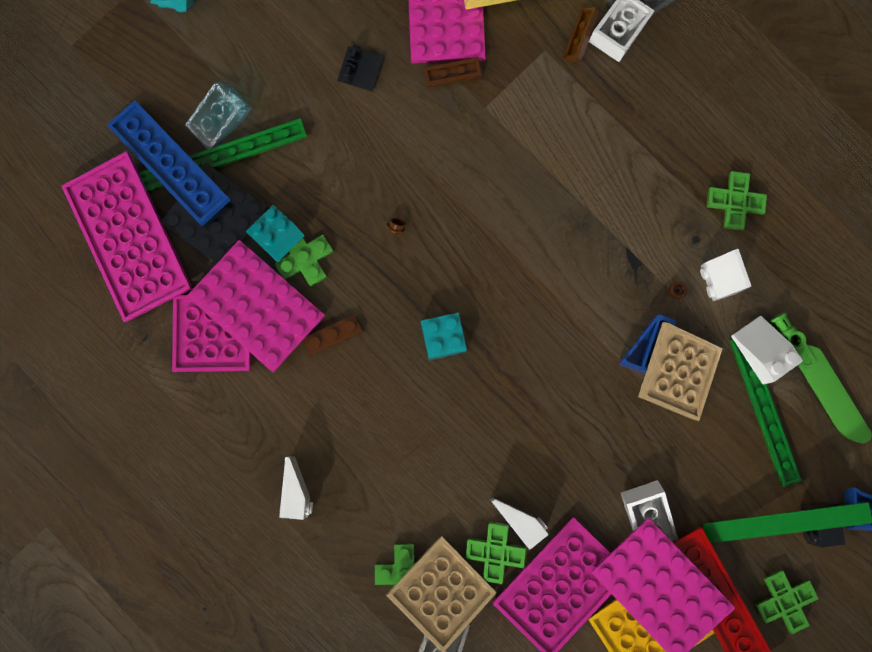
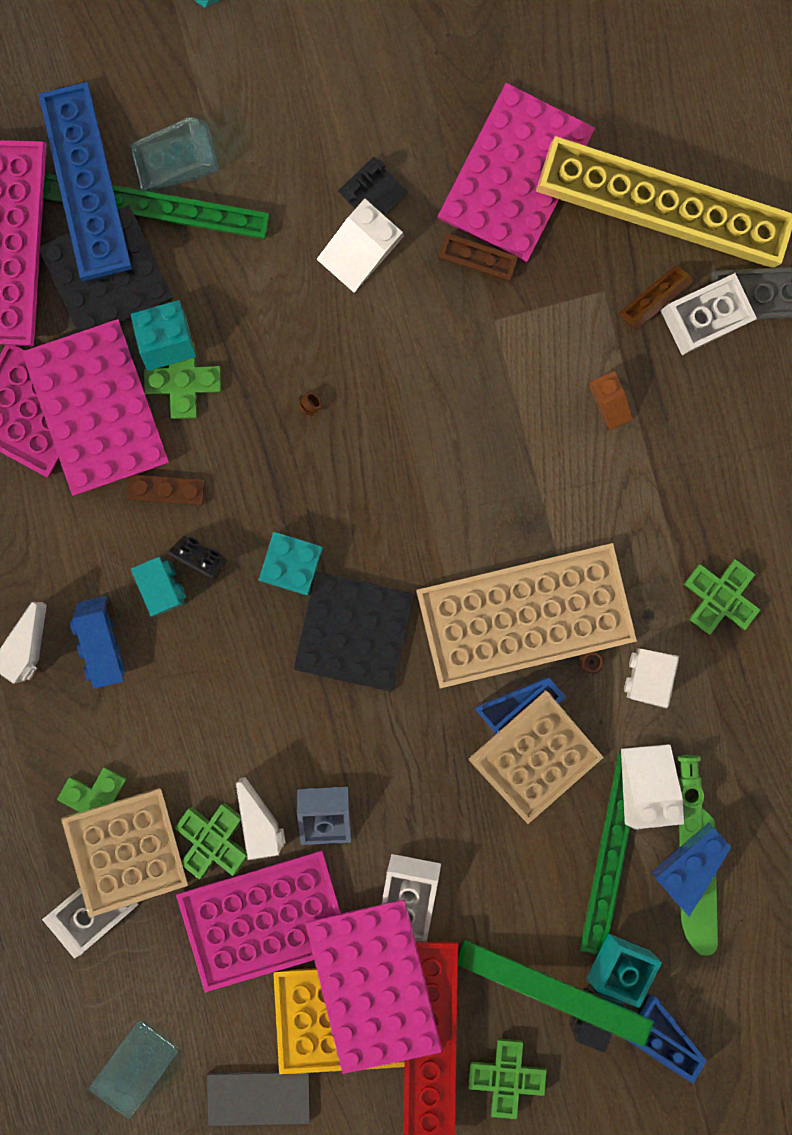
camera: 25 degrees right, 5 degrees up
none -> blue wedge [70,596,125,689]
none -> teal brick [131,557,187,616]
none -> black hinge [167,536,227,578]
none -> black plate [294,571,414,692]
none -> sand blue slope [297,787,351,845]
none -> white slope [317,199,404,293]
none -> tan plate [416,543,637,688]
none -> teal brick [586,934,662,1008]
none -> dark orange slope [588,371,632,430]
none -> blue wedge [651,823,731,917]

